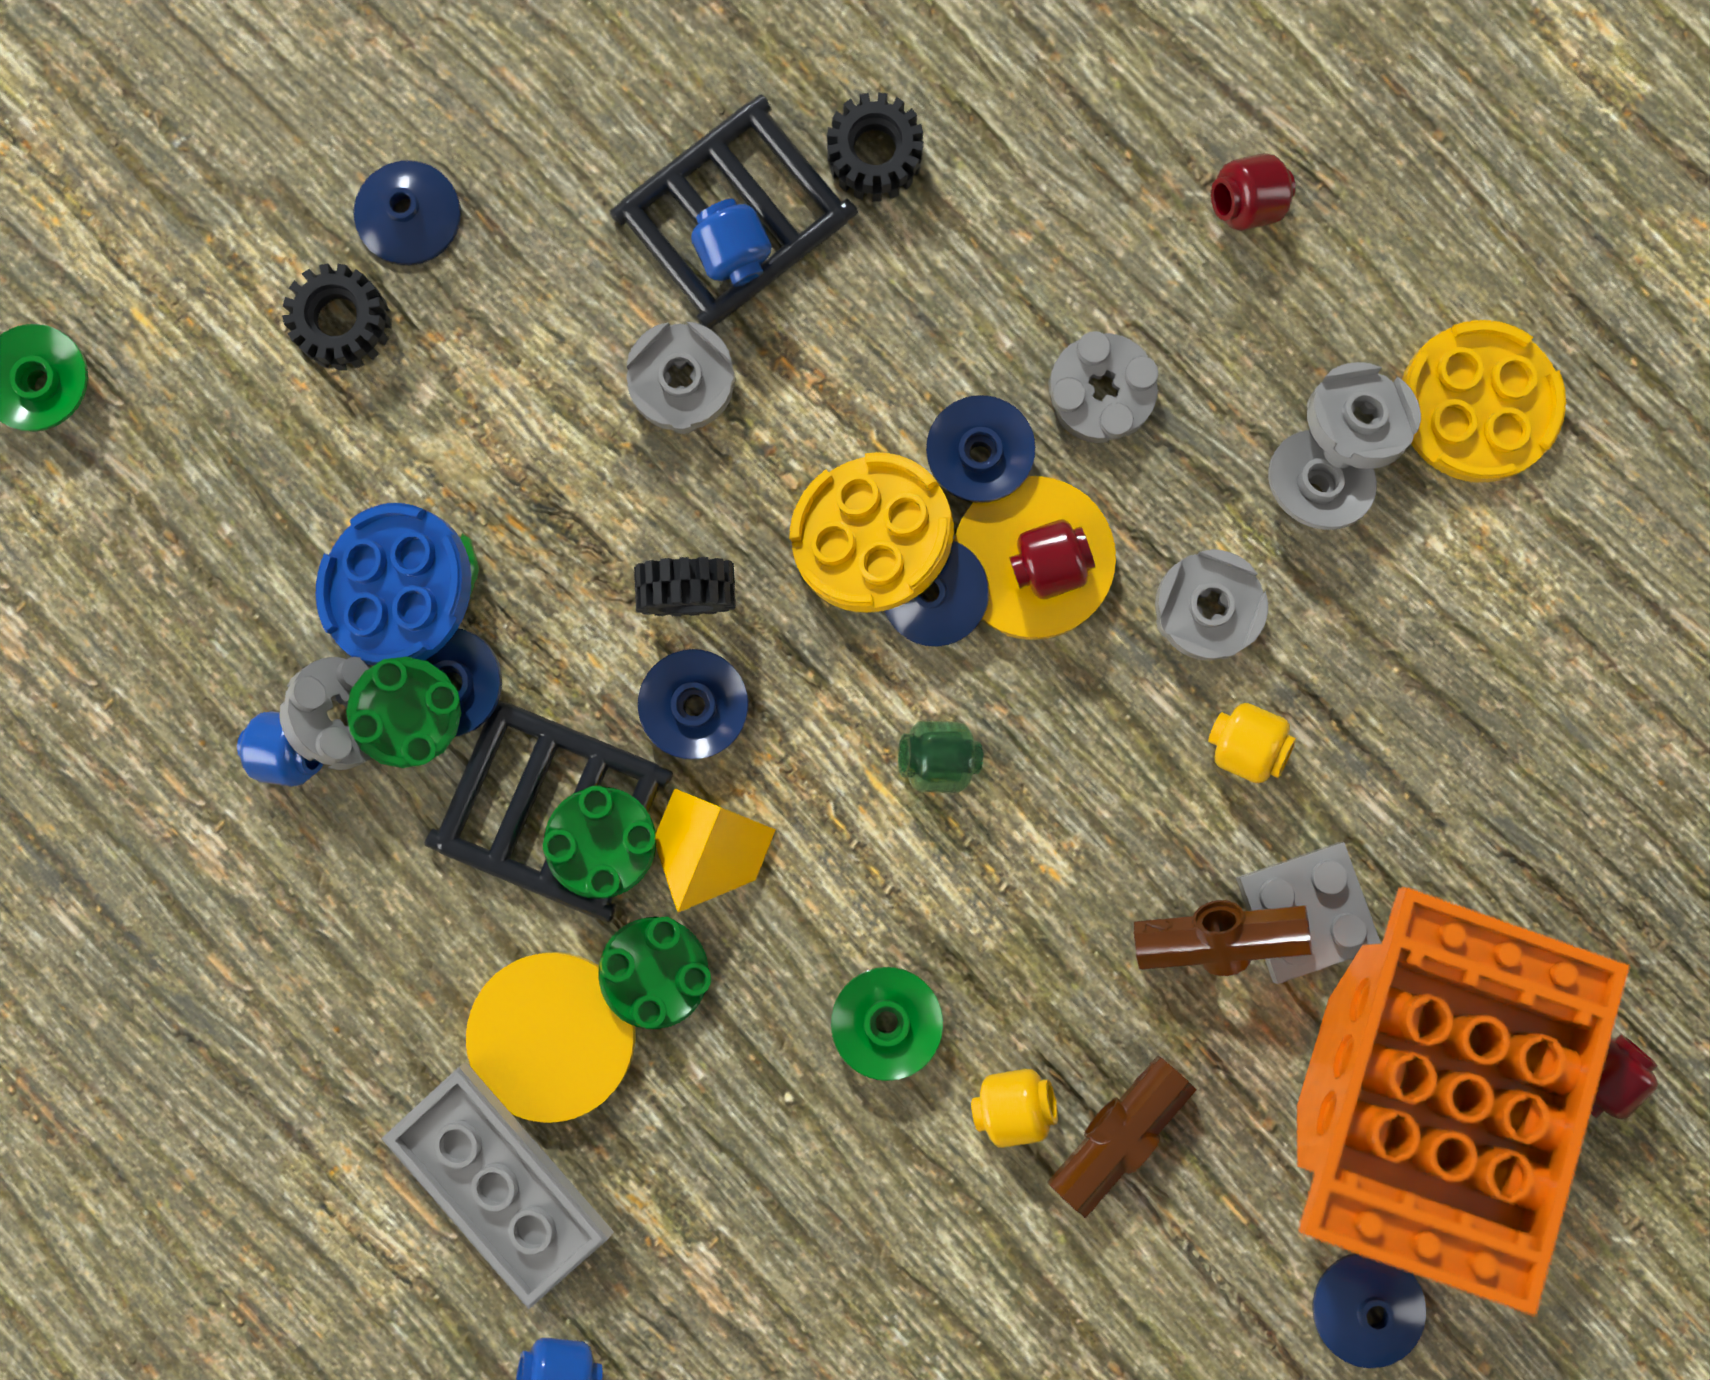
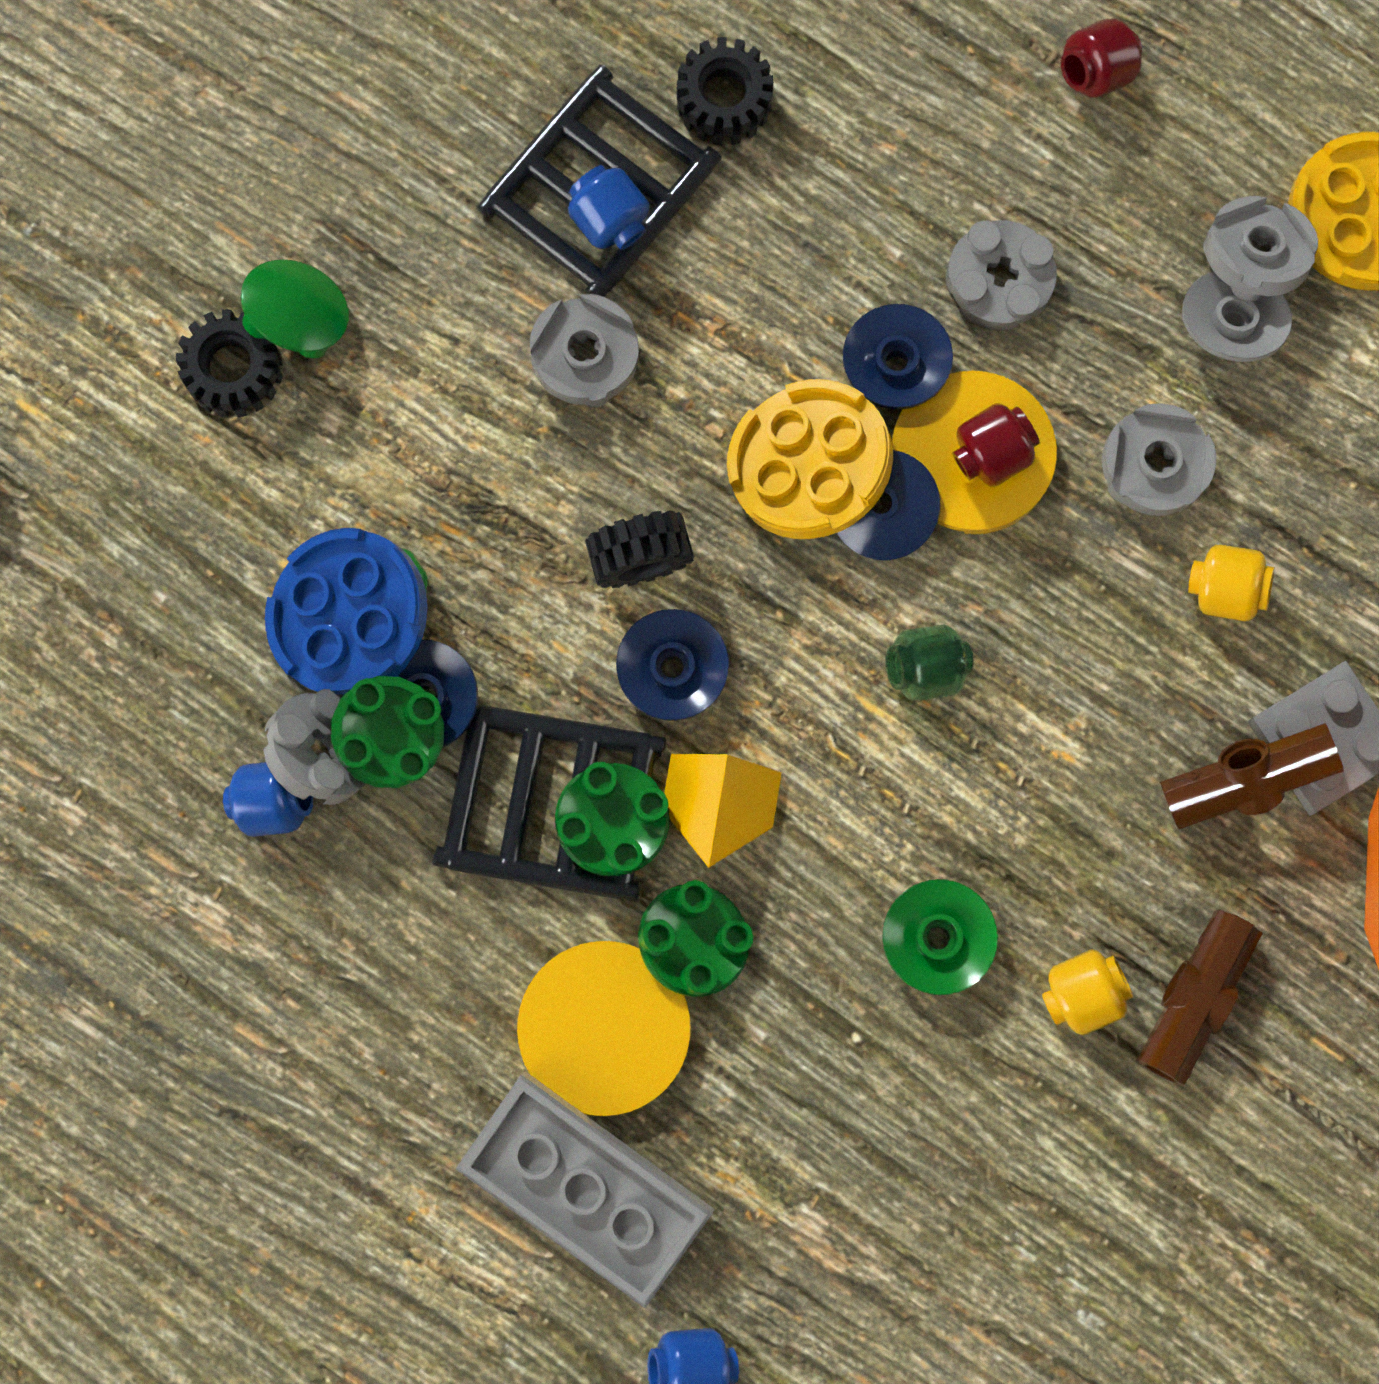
camera: 15 degrees left, 5 degrees down
dark blue dish [354,160,461,266] -> none
none -> green dish [240,259,349,359]

